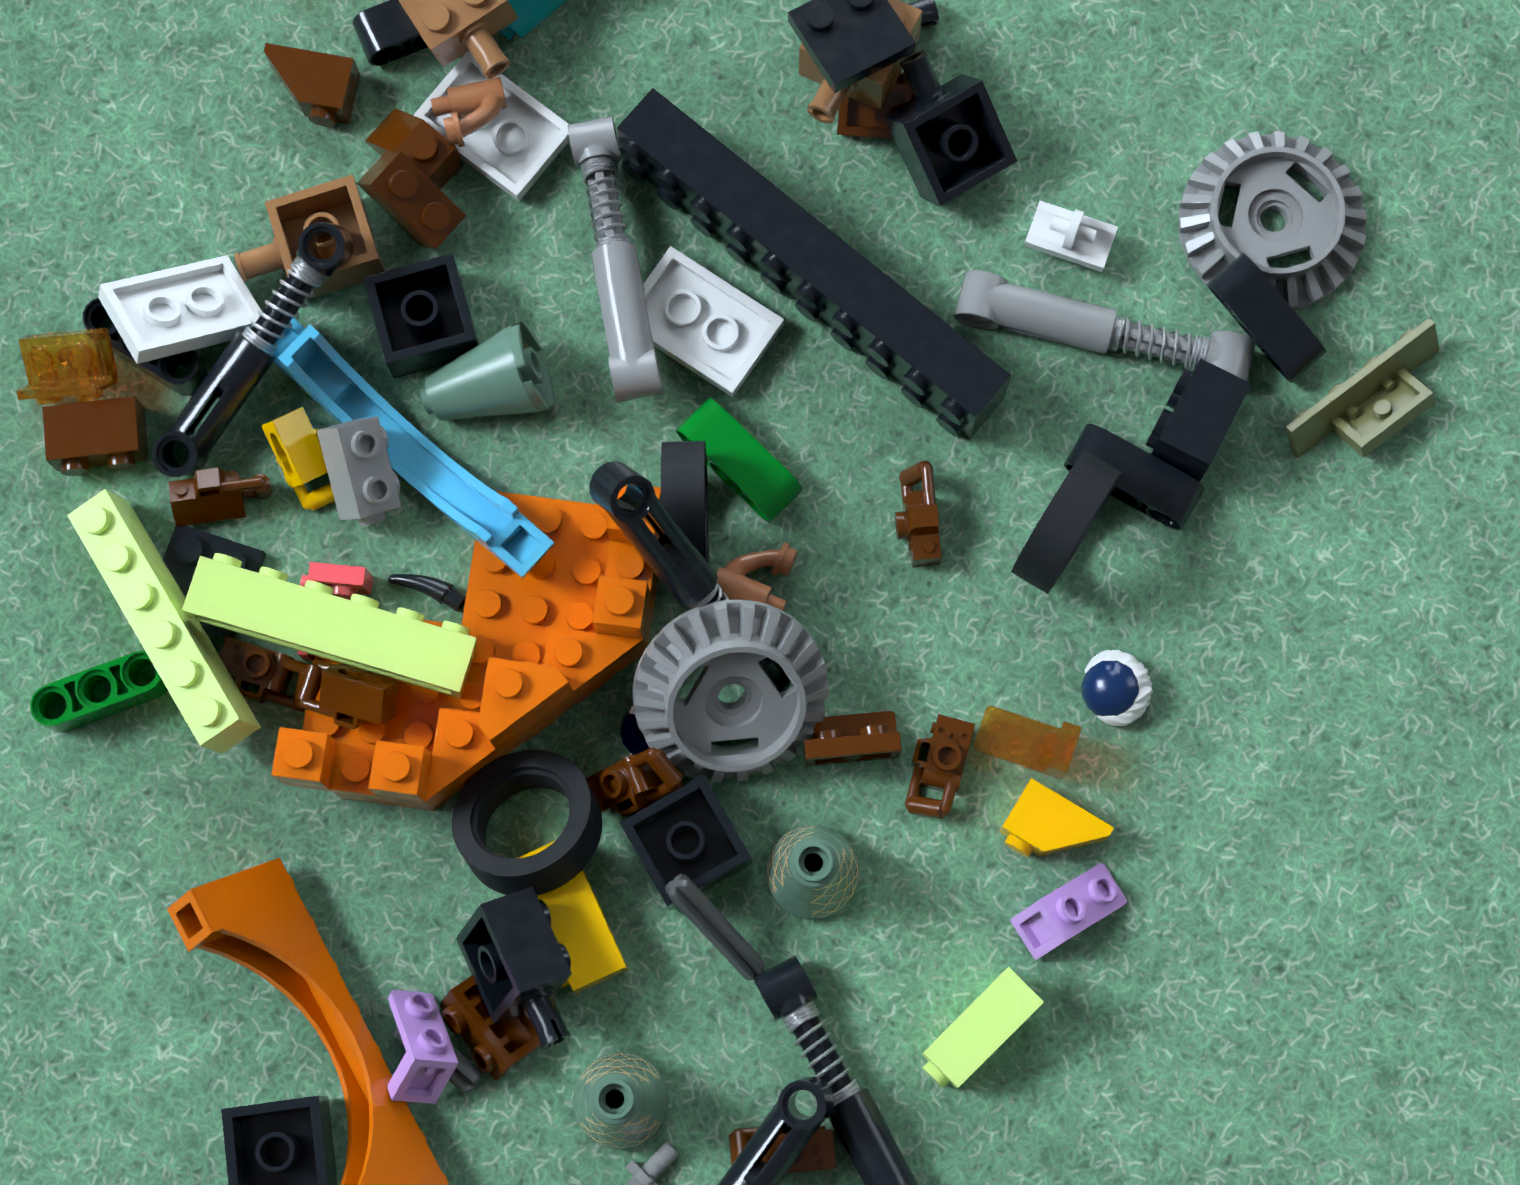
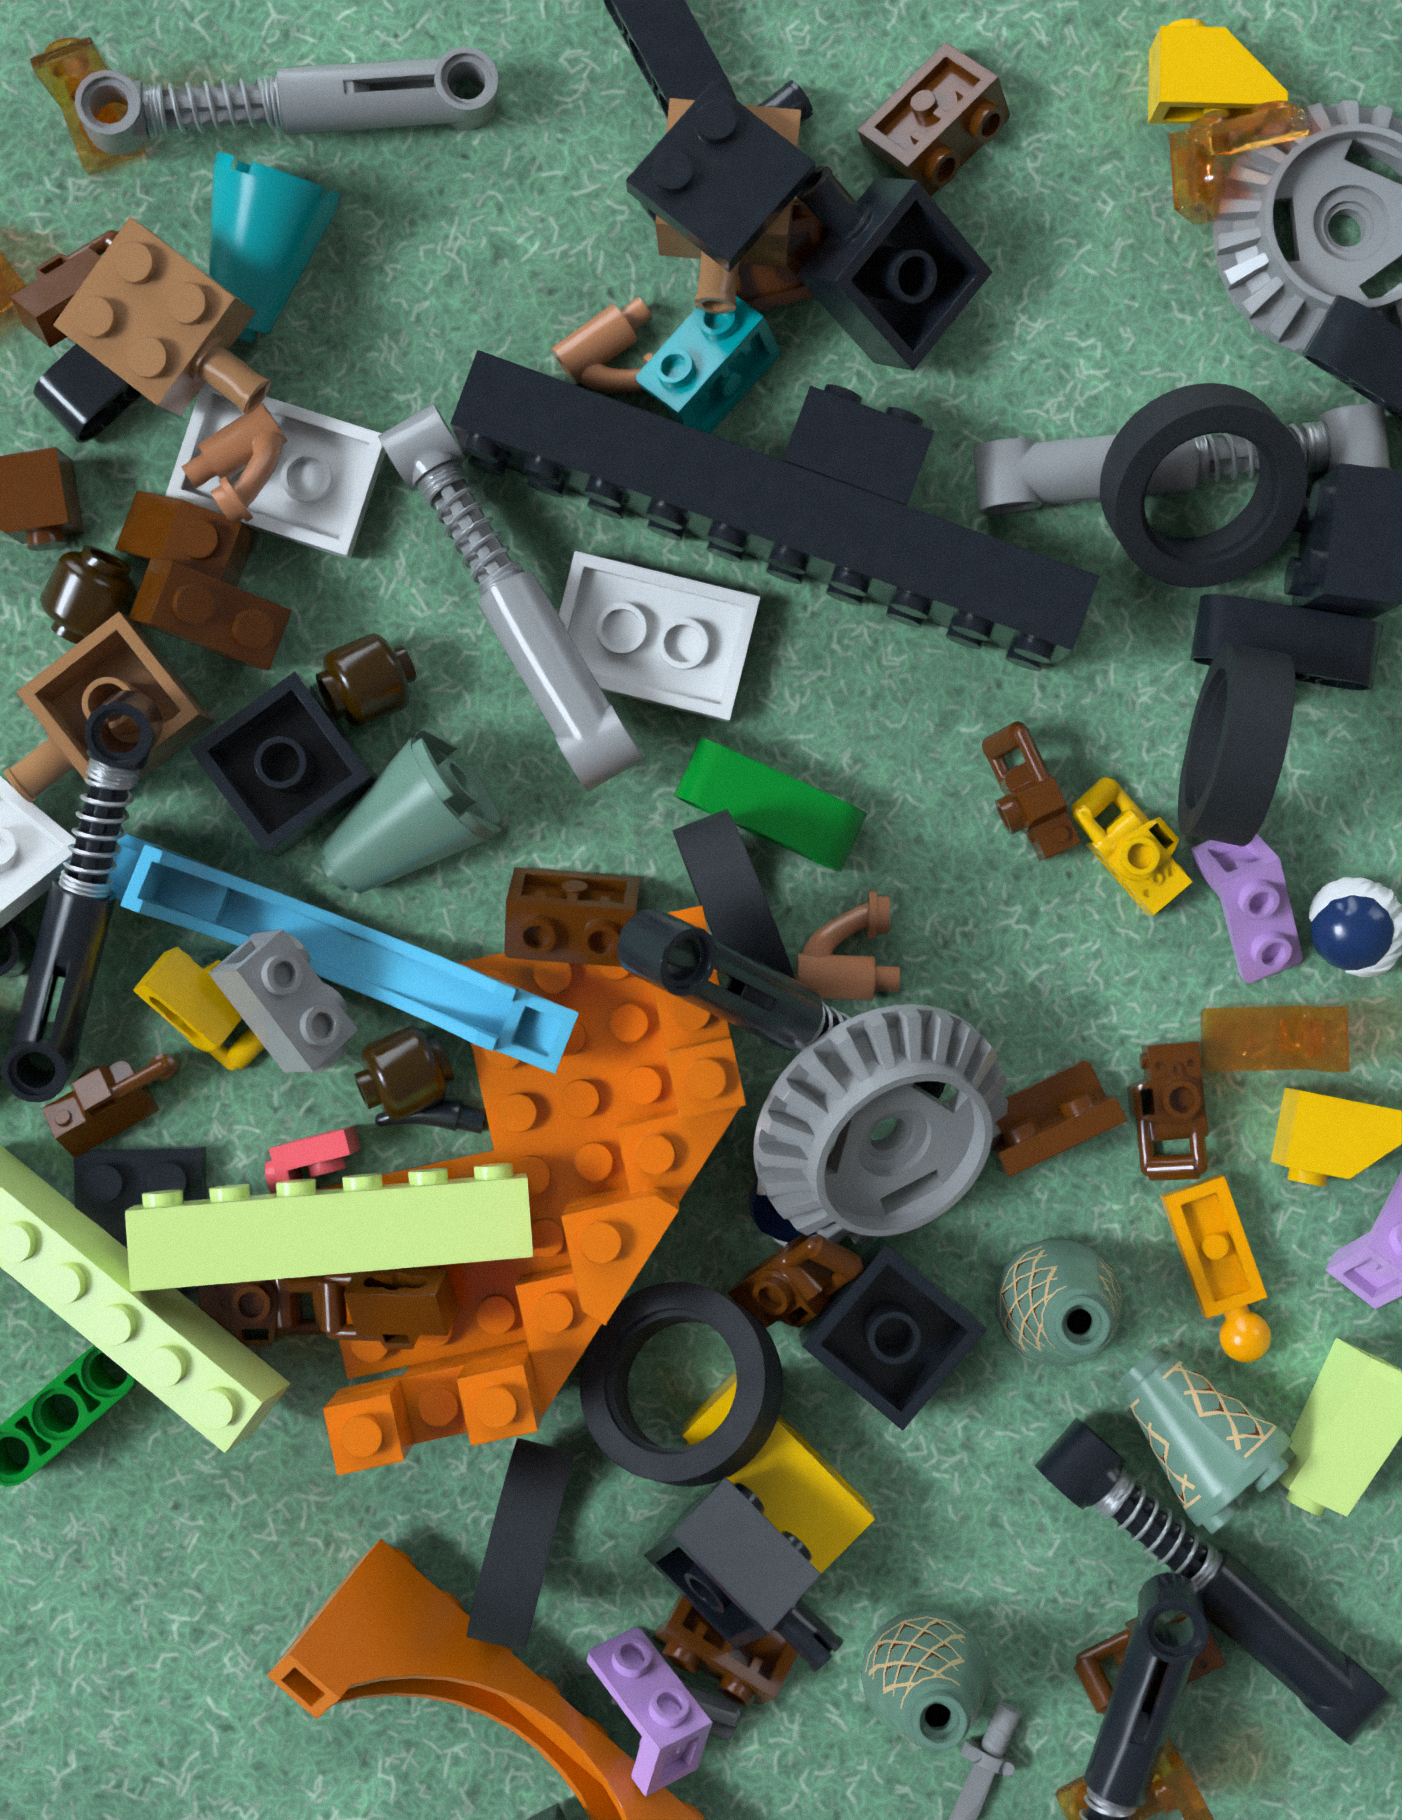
camera: 25 degrees left, 10 degrees up
dark grey axle [665,874,765,980] -> none
white hips [1024,201,1118,272] -> none
none -> dark brown head [40,545,137,644]
none -> dark brown head [316,633,417,727]
none -> dark brown head [353,1027,454,1121]
none -> black tyre [466,1438,575,1652]
none -> reddish brown bracket [504,867,640,967]
none -> nougat plant [551,297,656,394]
none -> teal bracket [636,296,782,434]
none -> black brick [783,384,934,506]
none -> reddish brown bracket [857,42,1010,197]
none -> yellow piece [1071,777,1193,916]
none -> black tyre [1100,383,1307,588]
none -> sand green cone [1118,1347,1296,1534]
none -> yellow slope [1148,19,1288,126]
none -> light orange plate [1159,1174,1271,1363]
none -> clear orange bracket [1169,100,1313,224]
none -> lavender bracket [1191,834,1303,983]

